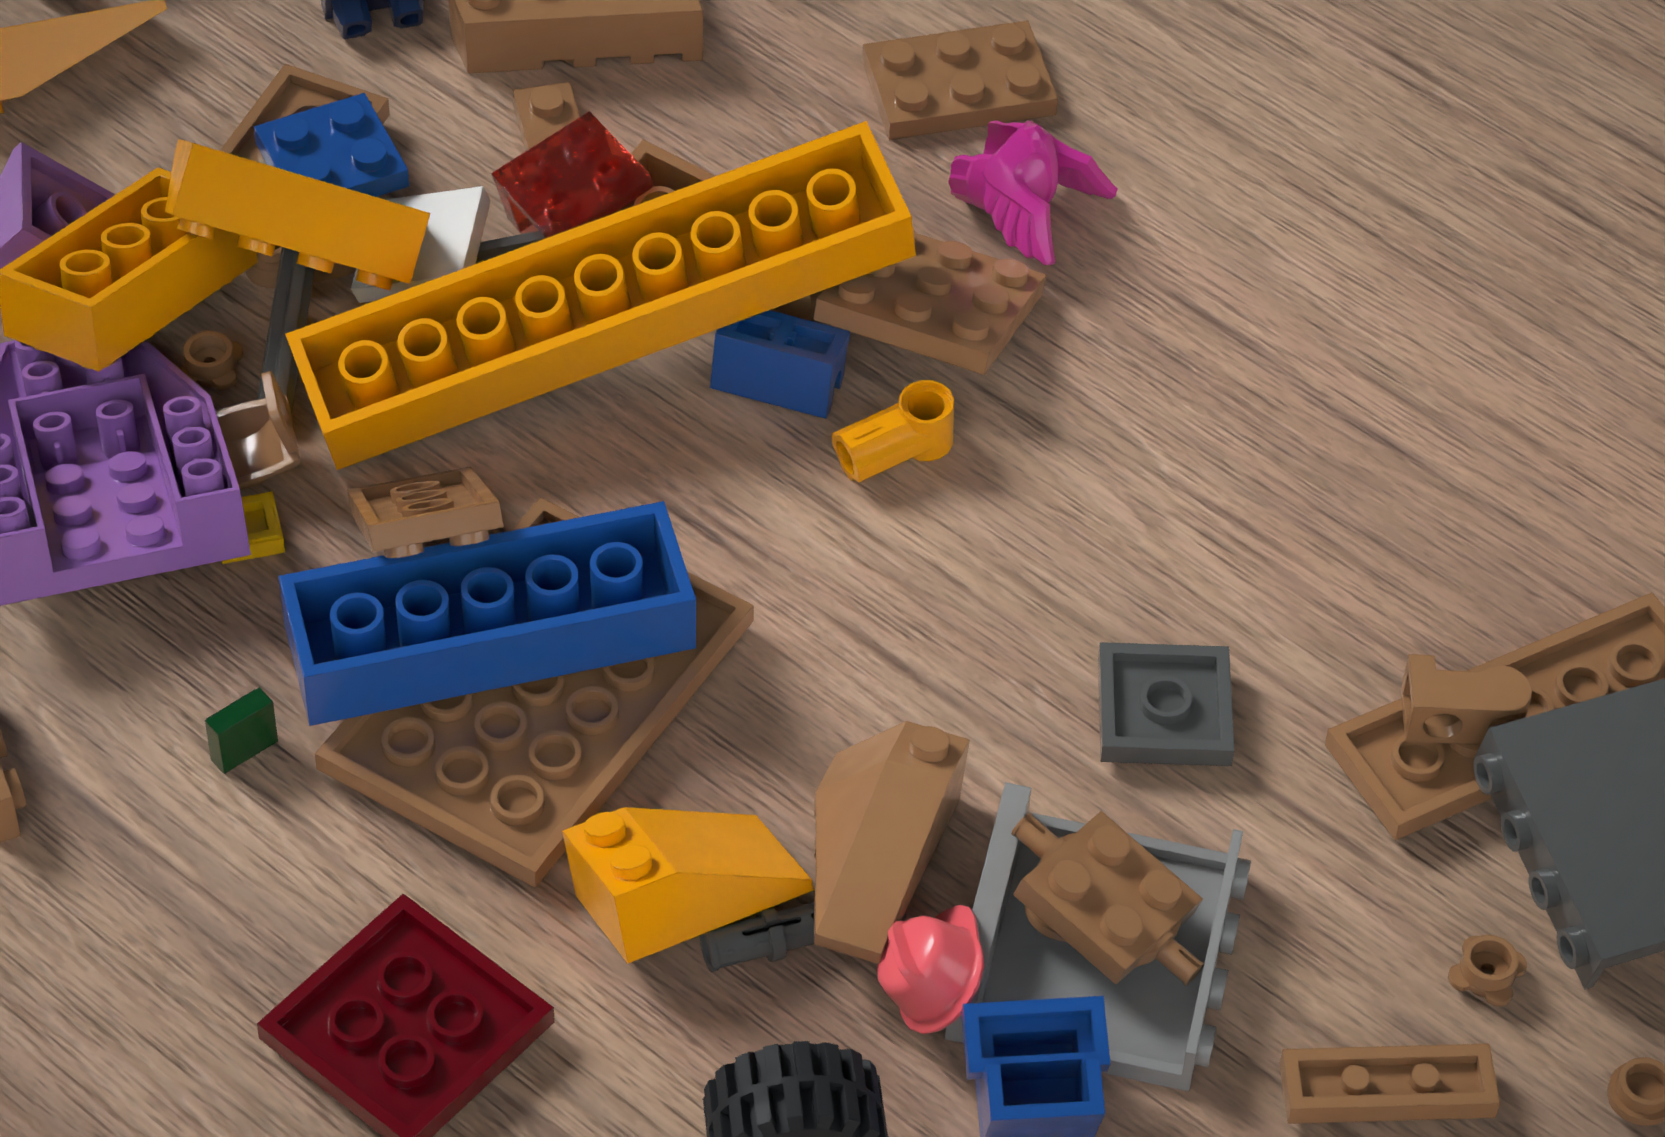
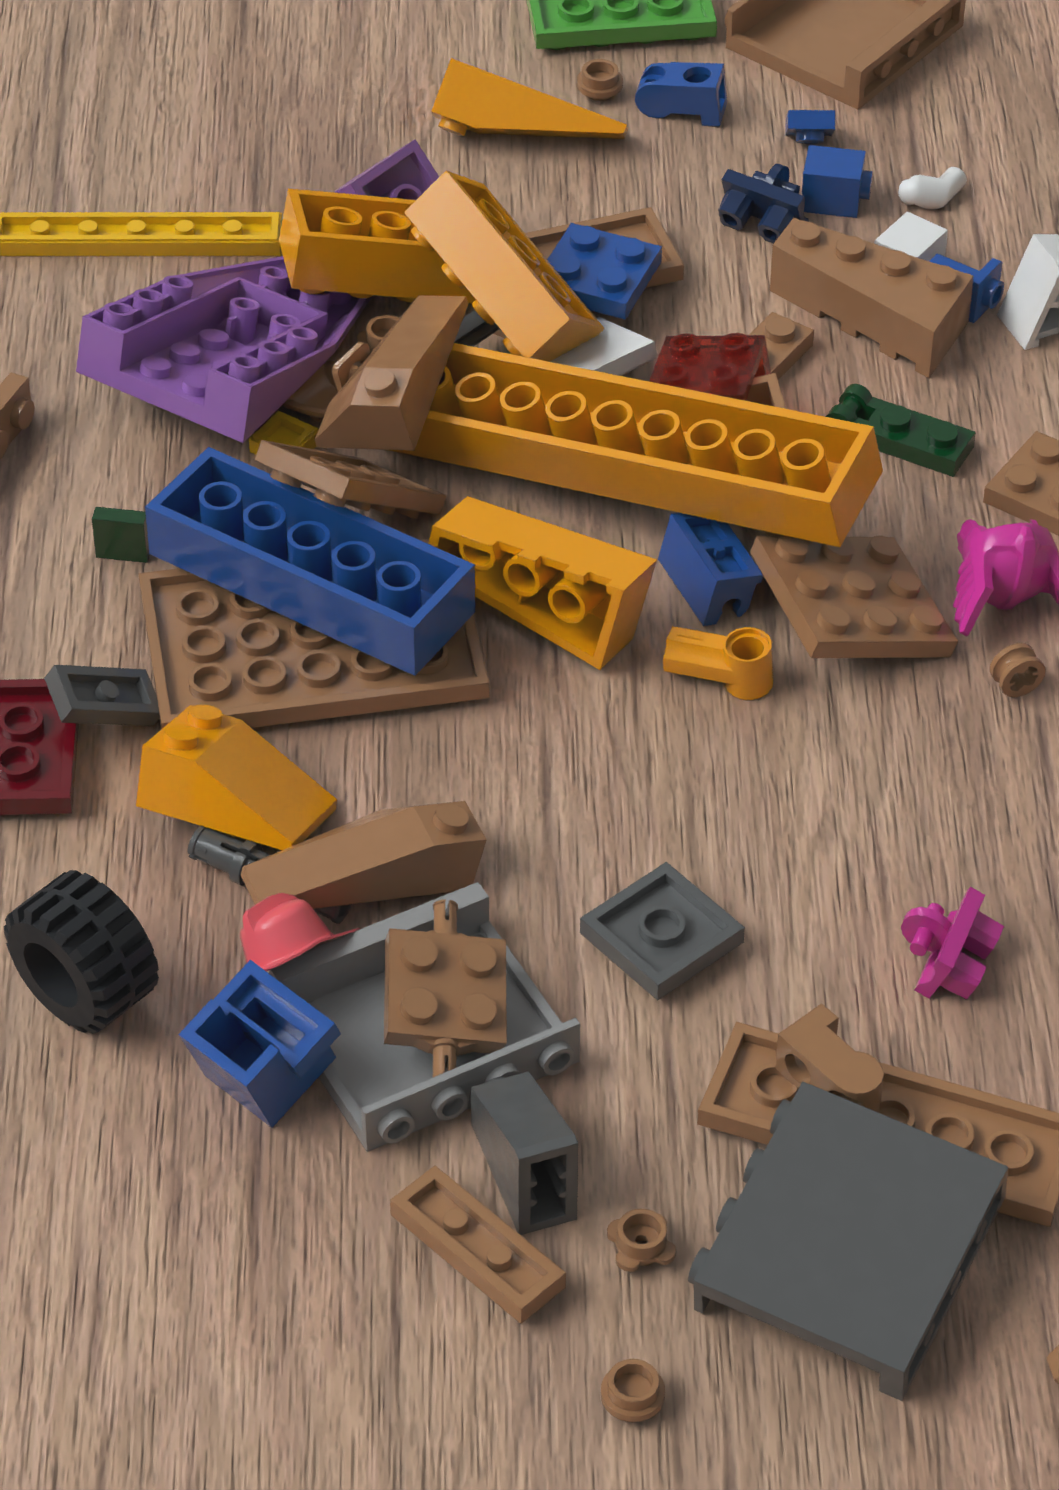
camera: 50 degrees right, 5 degrees down
none -> dark grey plate [44,665,160,726]
none -> medium nougat wedge [315,295,469,451]
none -> light orange wedge [428,496,657,670]
none -> dark grey slope [471,1071,578,1235]
none -> dark green plate [825,384,976,477]
none -> dark pink hips [901,887,1004,999]
none -> medium nougat bush [990,643,1046,697]

